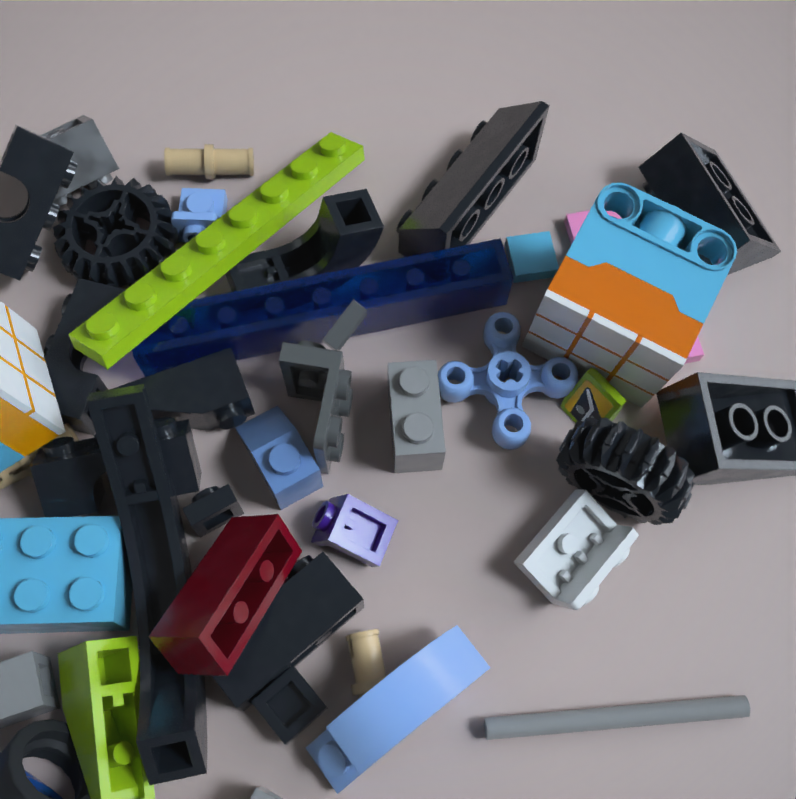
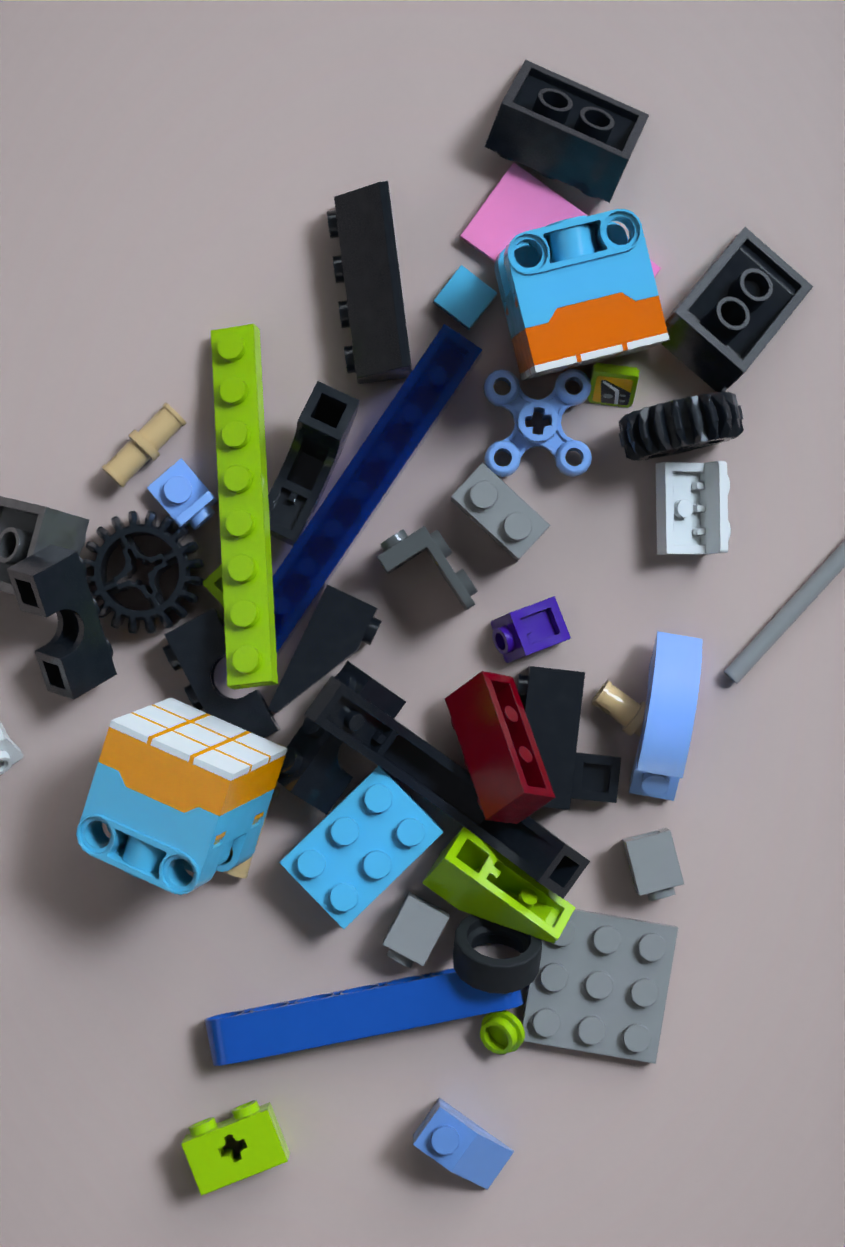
camera: 40 degrees left, 20 degrees up
black plate [182,484,244,538] -> none
medium blue slope [235,406,323,510] -> none
dark grey tile [322,299,368,351] -> none

